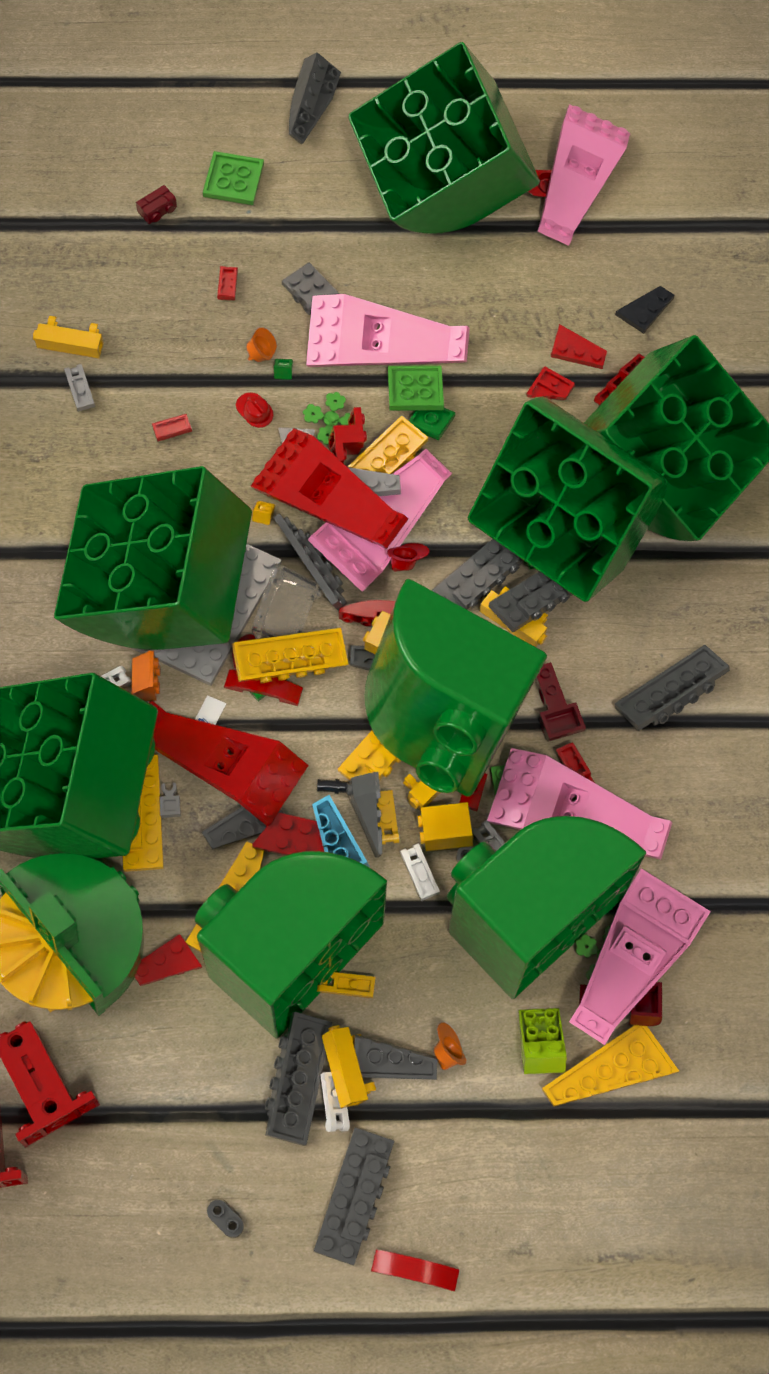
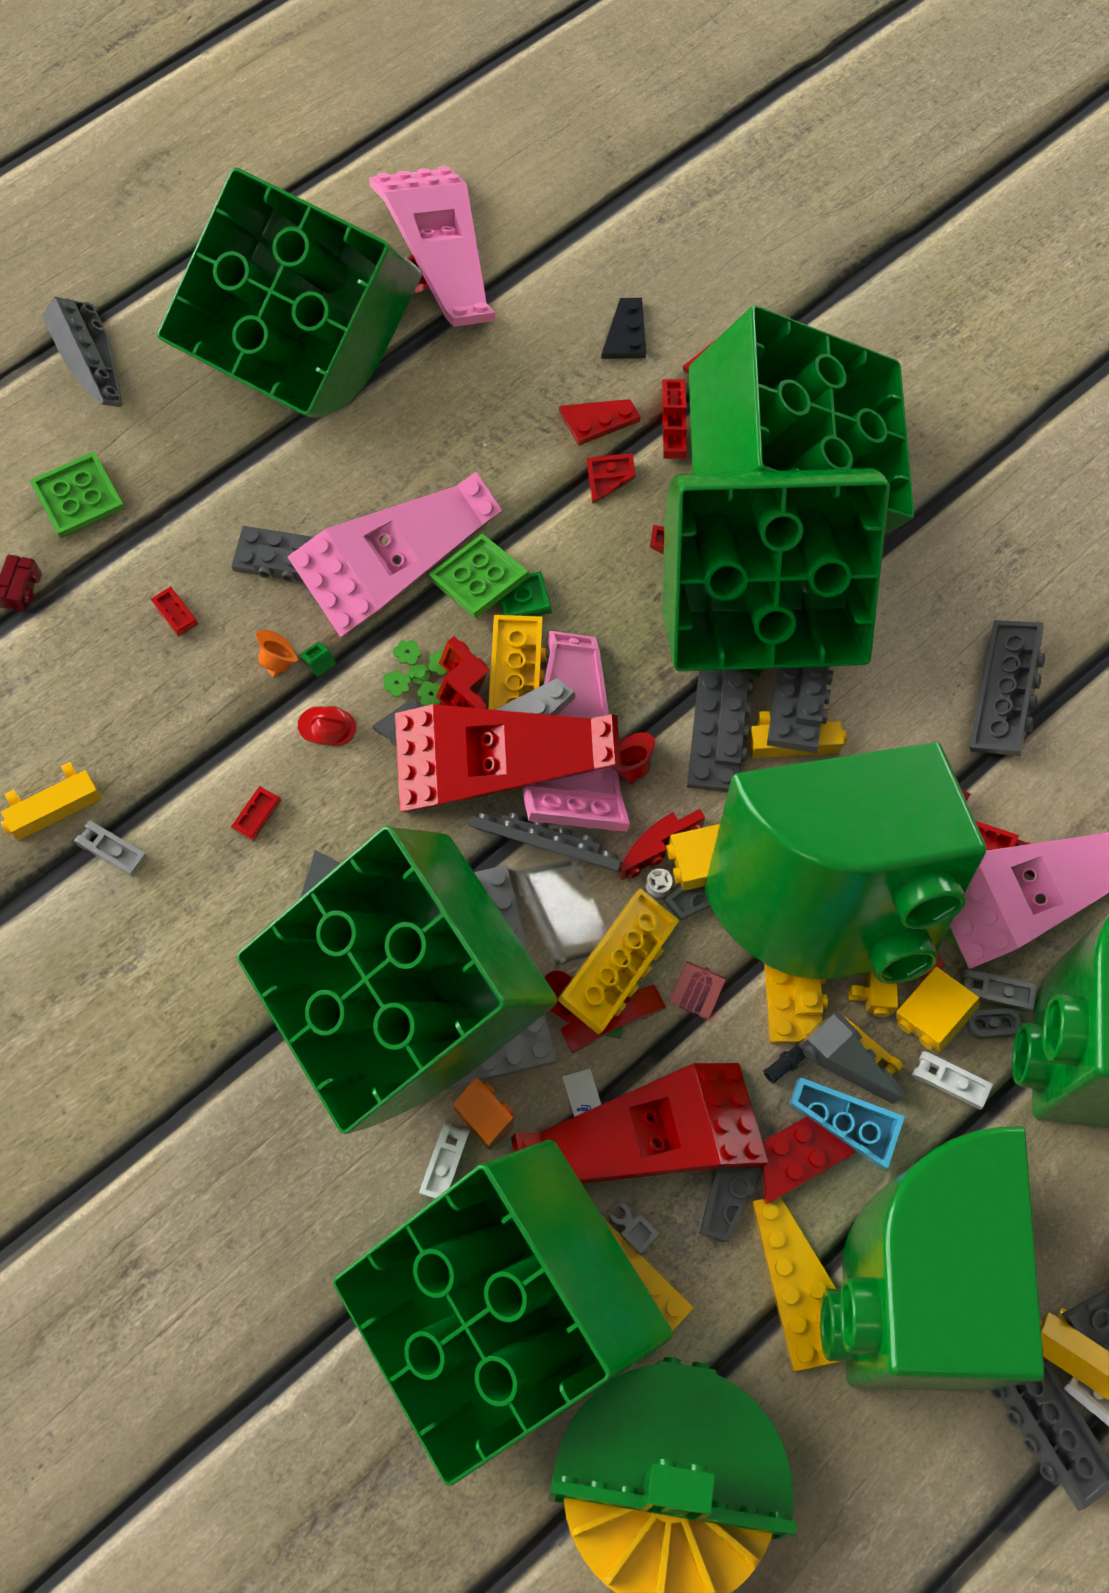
camera: 40 degrees left, 0 degrees up
red wing [135,934,202,986] -> none
yellow slope [252,501,276,525] -> none
none -> white wheel [646,868,673,899]
none -> clear pink piece [669,961,726,1020]

